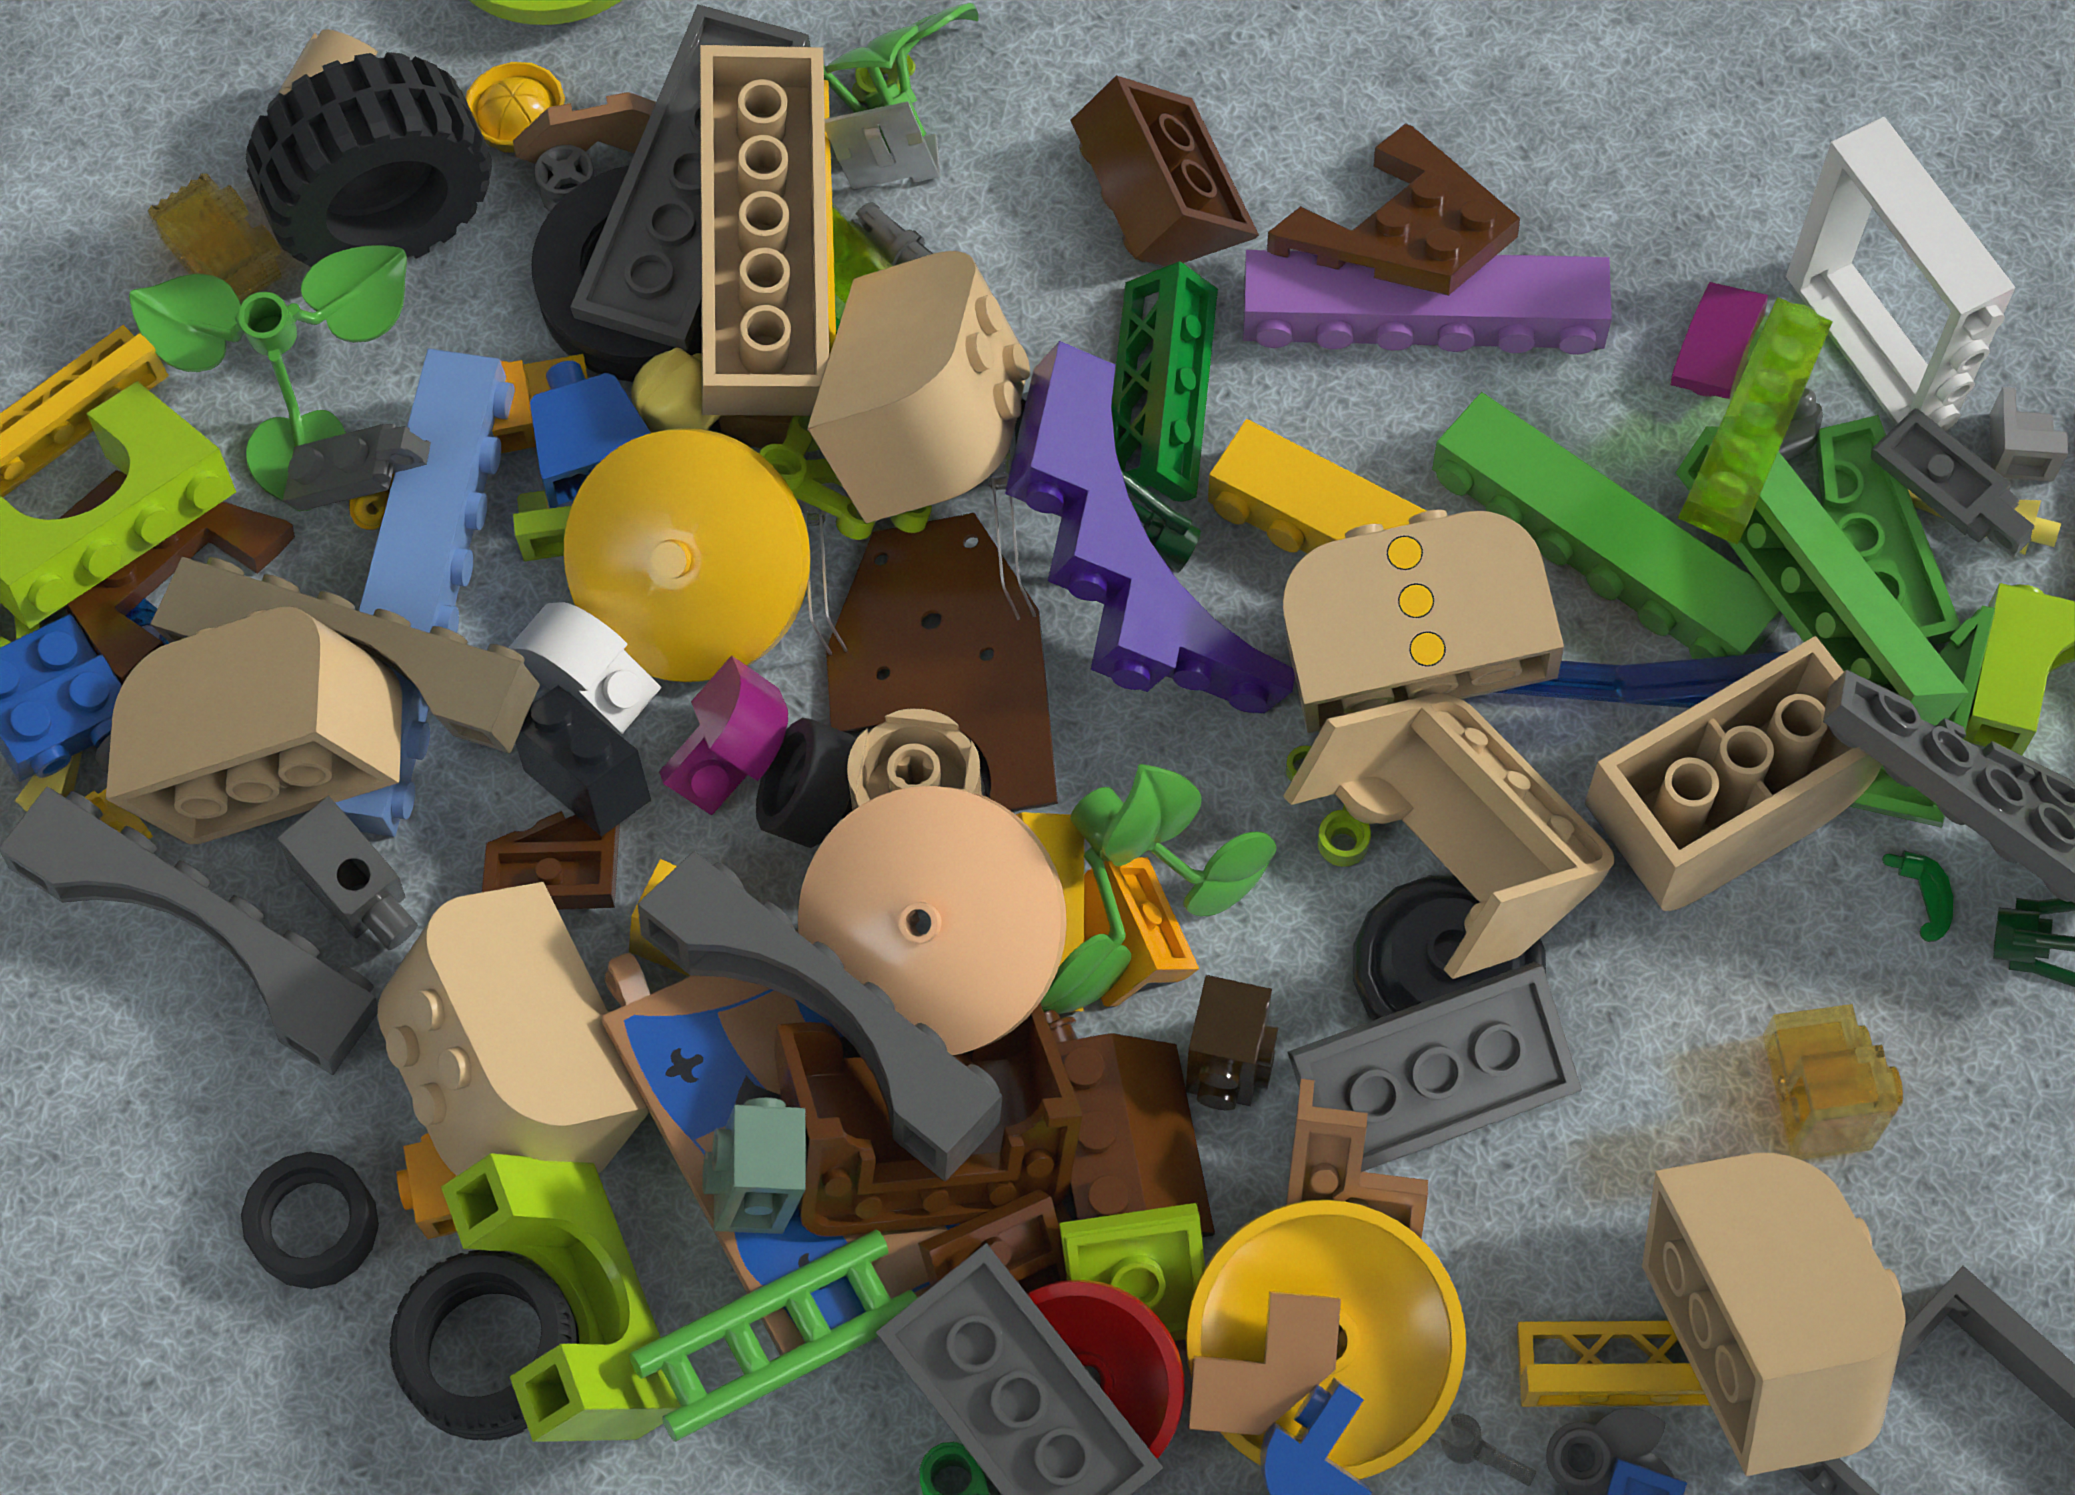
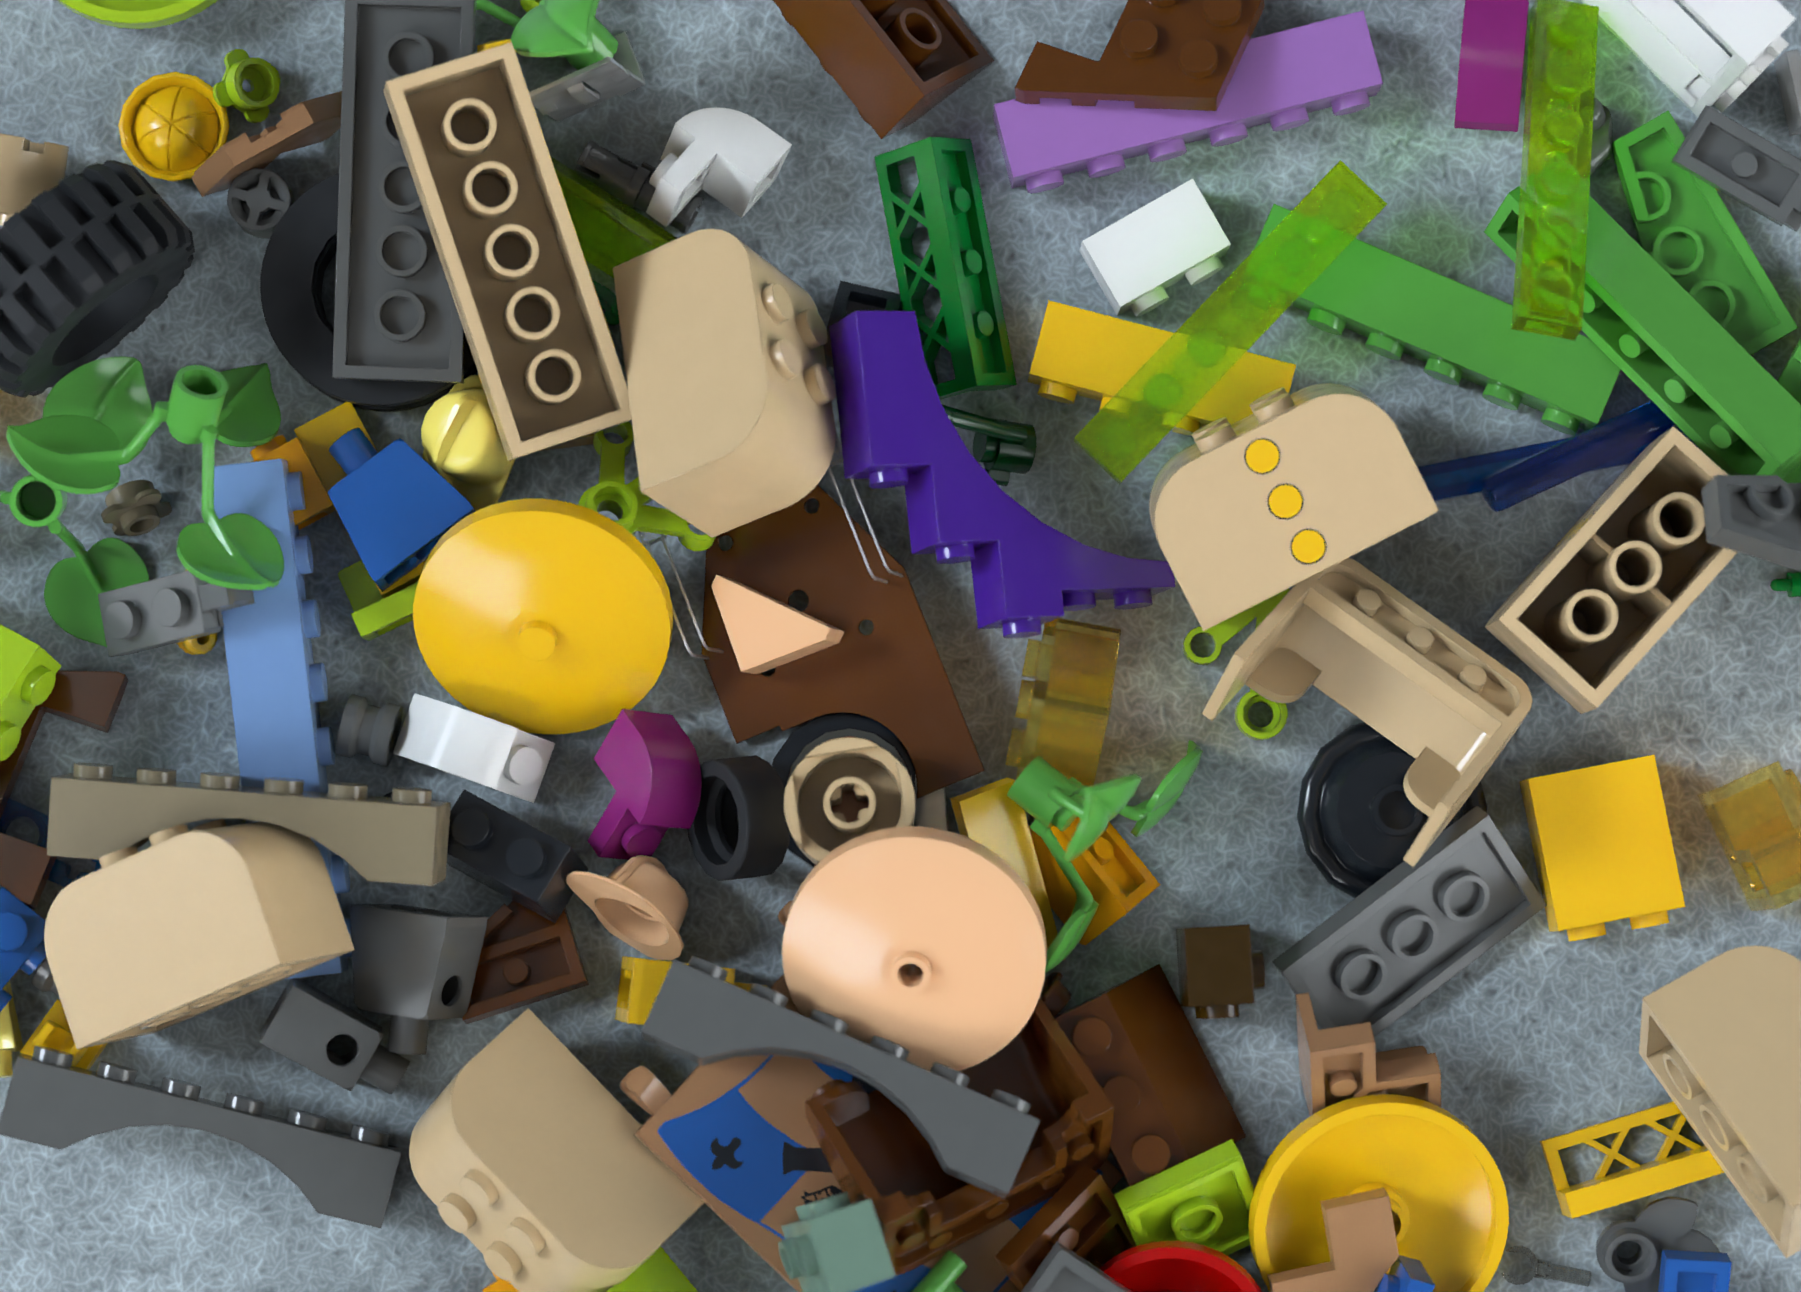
camera: 20 degrees left, 20 degrees up
none -> bright green plant [6,363,284,590]
none -> dark tan plate [101,480,172,536]
none -> lime plate [213,49,281,123]
none -> dark grey wheel [336,694,403,767]
none -> dark grey torso [350,904,487,1055]
none -> light nougat piece [566,855,689,961]
none -> white brick [646,107,792,227]
none -> light nougat slope [711,574,844,675]
none -> clear yellow brick [1005,618,1121,799]
none -> clear neon green plate [1073,160,1387,485]
none -> white brick [1080,179,1231,317]
none -> yellow brick [1519,755,1685,942]

